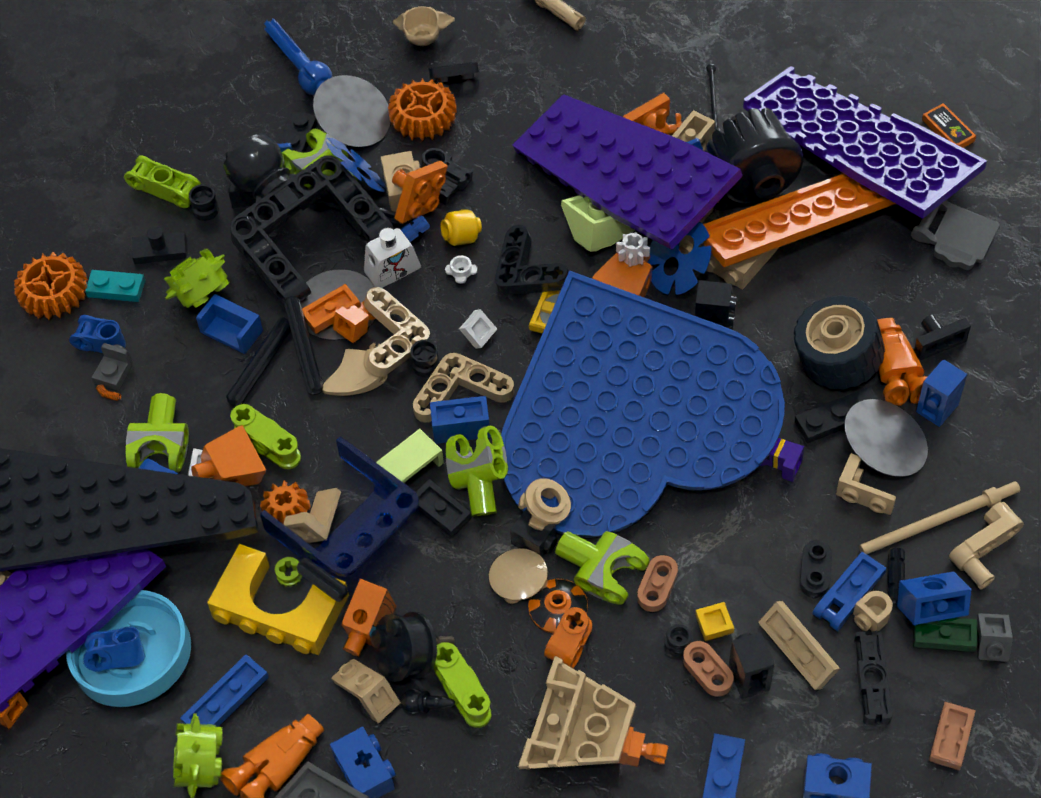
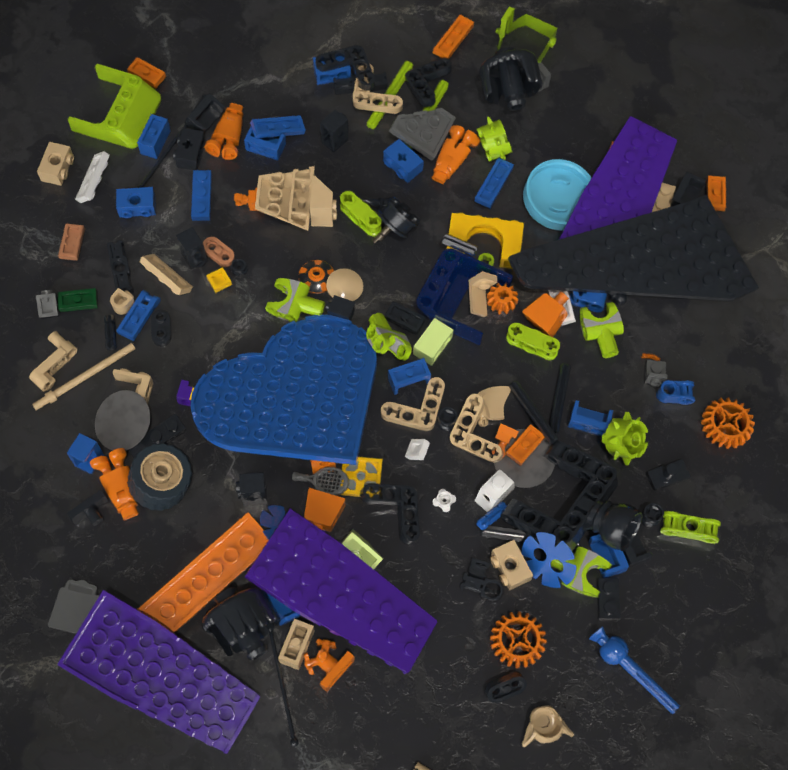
camera: 160 degrees right, 10 degrees up
blue piece [83,627,145,672] -> none
teal plate [85,270,145,302] -> none
flat silver sticker [313,75,391,147] -> none
tan bracket [332,659,401,723] -> none
orange torso [342,579,397,656] -> none
orange plate [392,161,448,223] -> none
yellow head [441,209,482,246] -> none
tan piece [519,479,571,530] -> none
orange piece [544,607,593,668] -> none
white gear [616,232,650,267] -> none
nougat plate [637,555,678,612] -> none
blue brick [897,571,971,625] -> none
tile [922,103,976,148] -> none
none -> tan slope [310,176,337,227]

